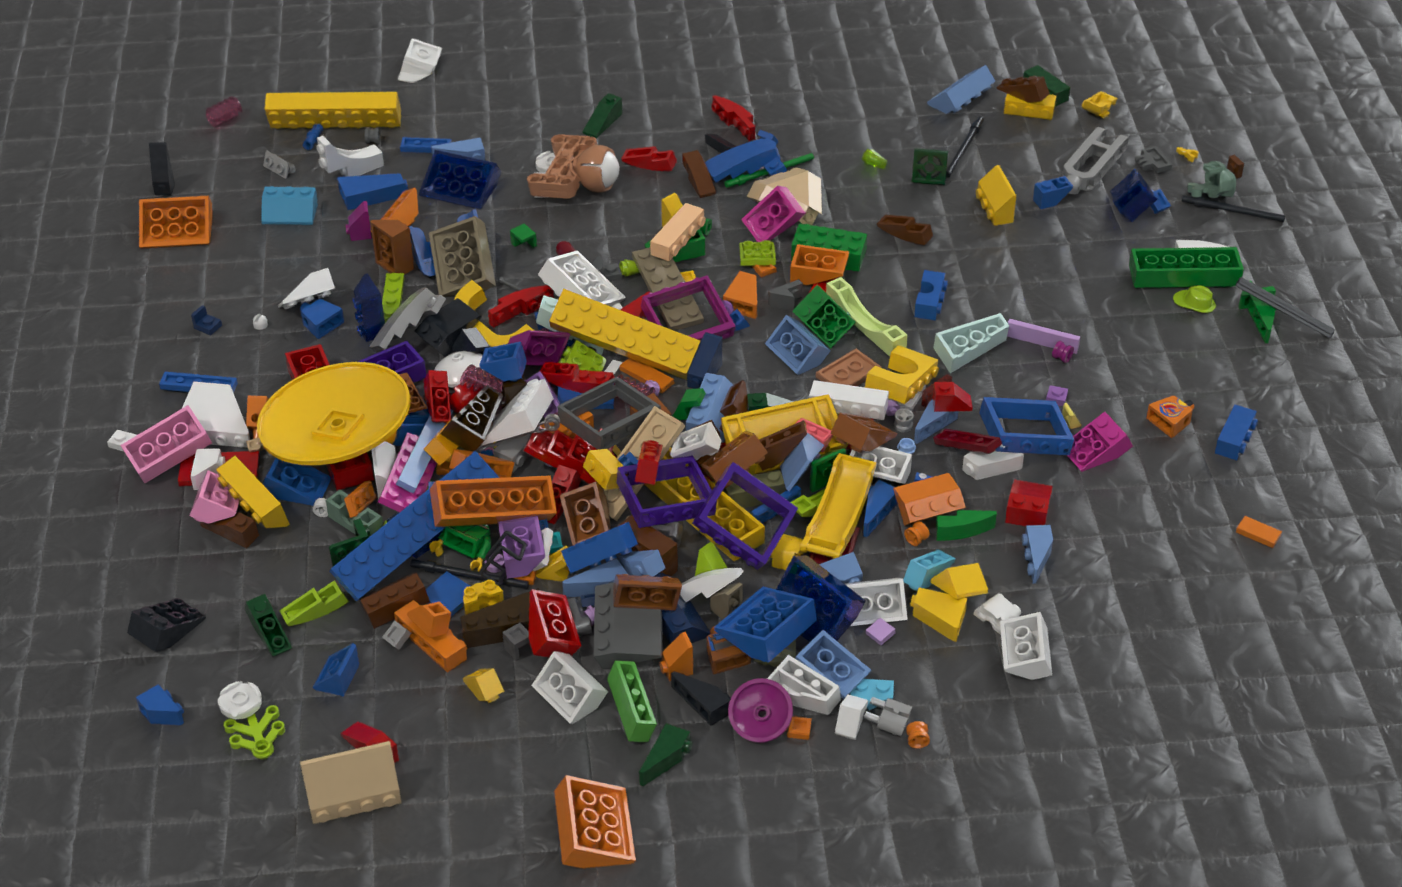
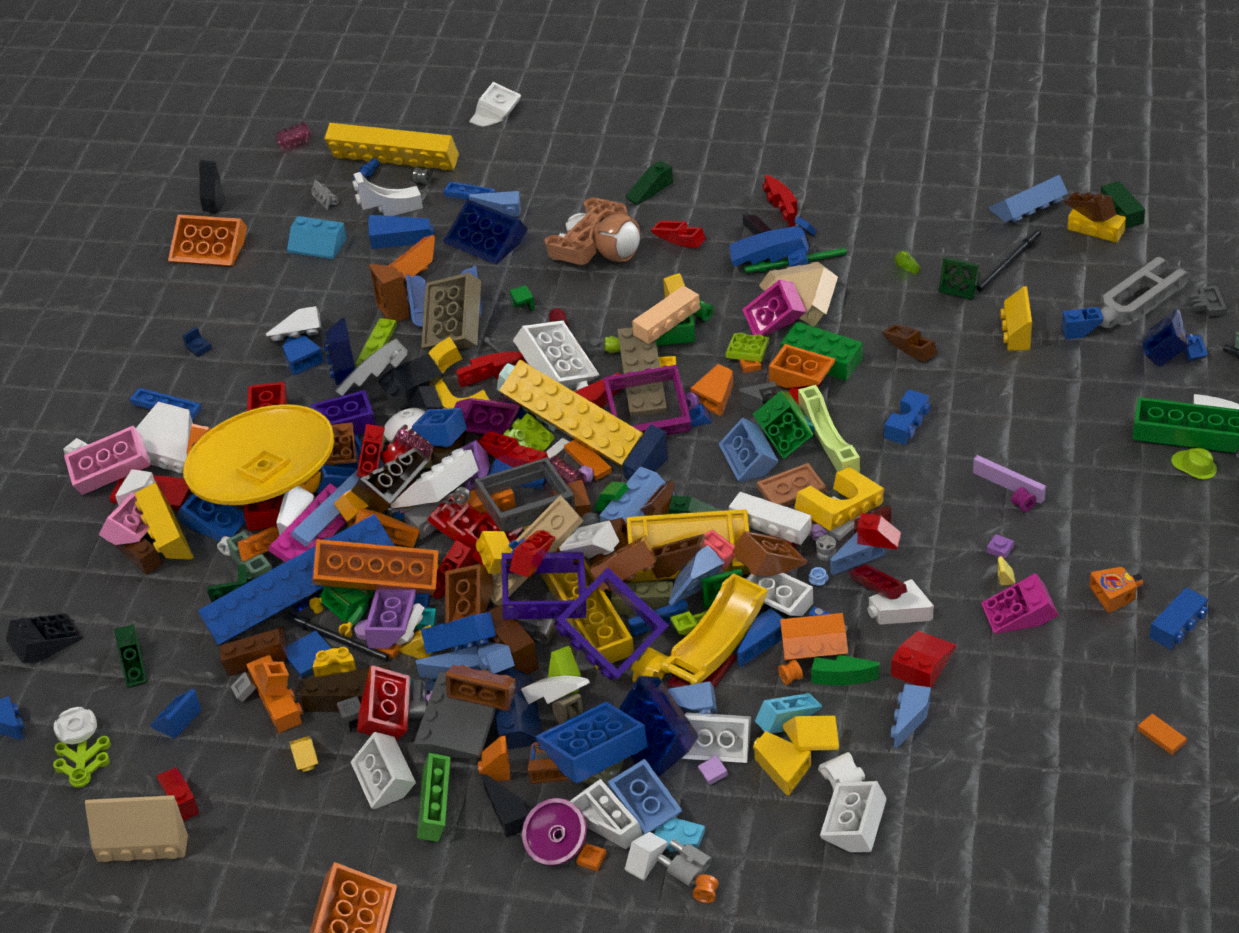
camera: 20 degrees right, 0 degrees up
white hinge [253,314,268,330] -> none
lime slope [279,580,349,626] -> none
magenta slope [345,201,372,241] -> none
black piece [480,531,527,587] -> none
dark green slope [639,723,692,786] -> none
reddish brown slope [682,150,716,198] -> none
light aqua wedge [933,313,1009,373] -> none
blue window [979,397,1074,455] -> none
yellow cylinder [1082,91,1117,118] -> none

